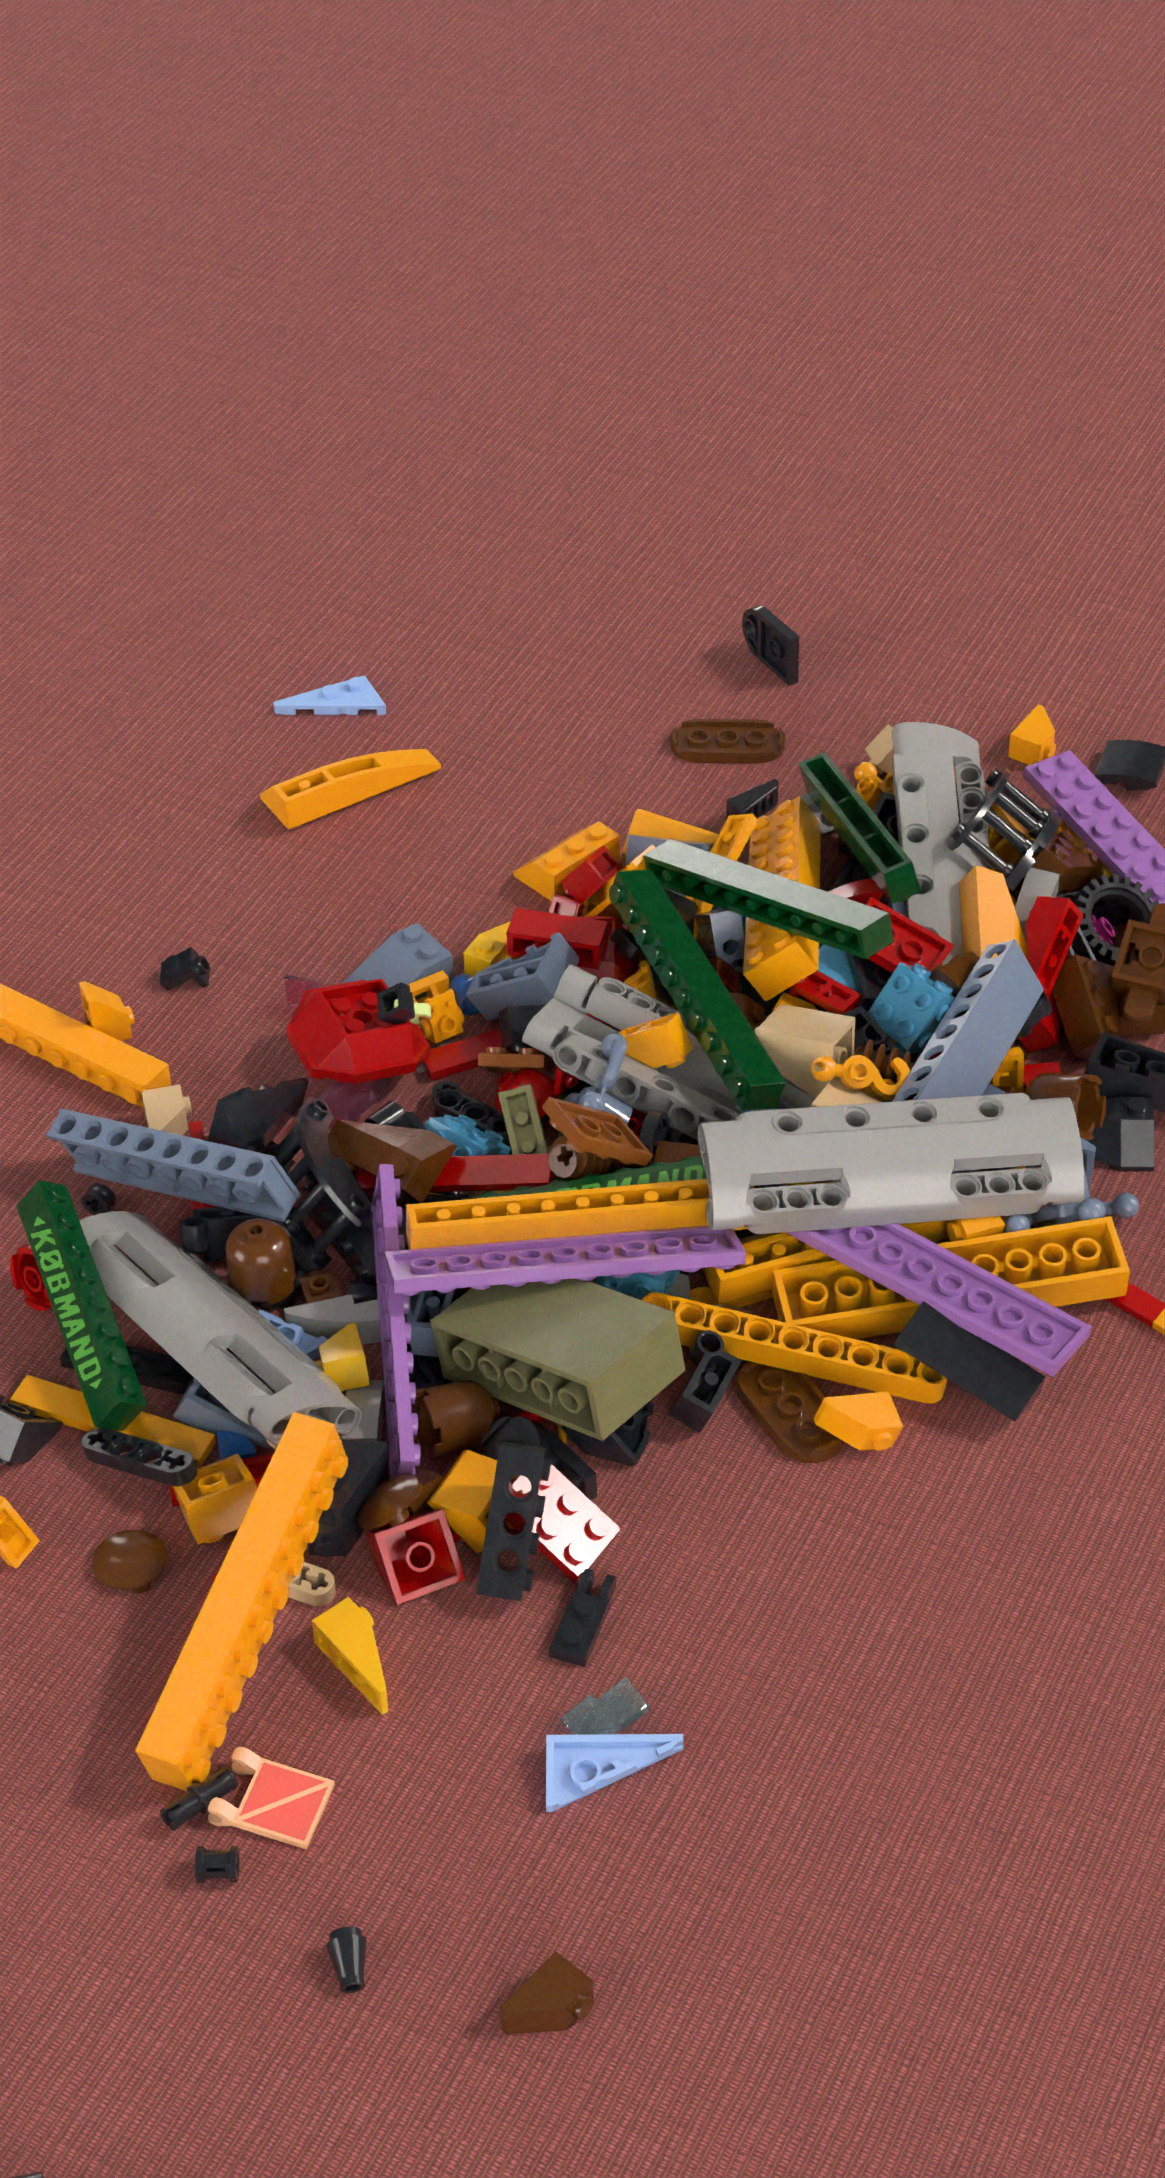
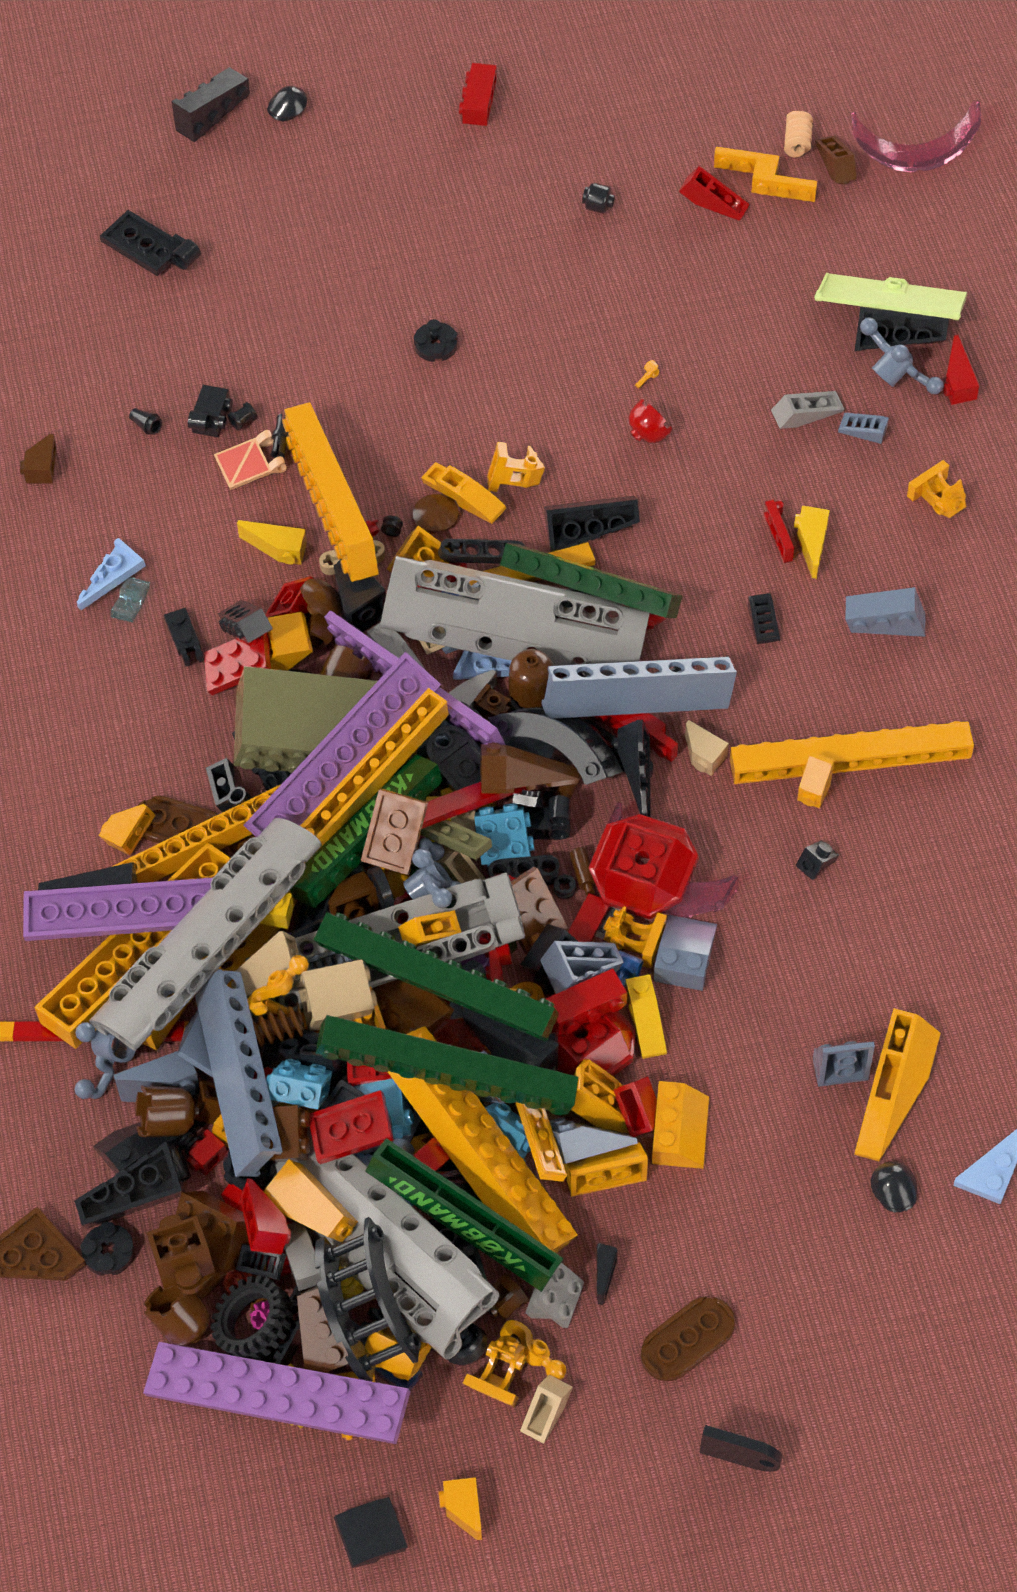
camera: 140 degrees right, 15 degrees up
yellow slope [314,1322,370,1391] -> none
black piece [377,982,432,1025] -> none
tile [548,893,584,917] -> none
none -> black hinge [187,384,233,437]
none -> black bush [381,515,403,537]
none -> light orange slope [421,462,506,524]
none -> reddish brown cylinder [570,847,596,895]
none -> sand blue slope [813,1041,875,1087]
none -> black hat [871,1161,917,1212]

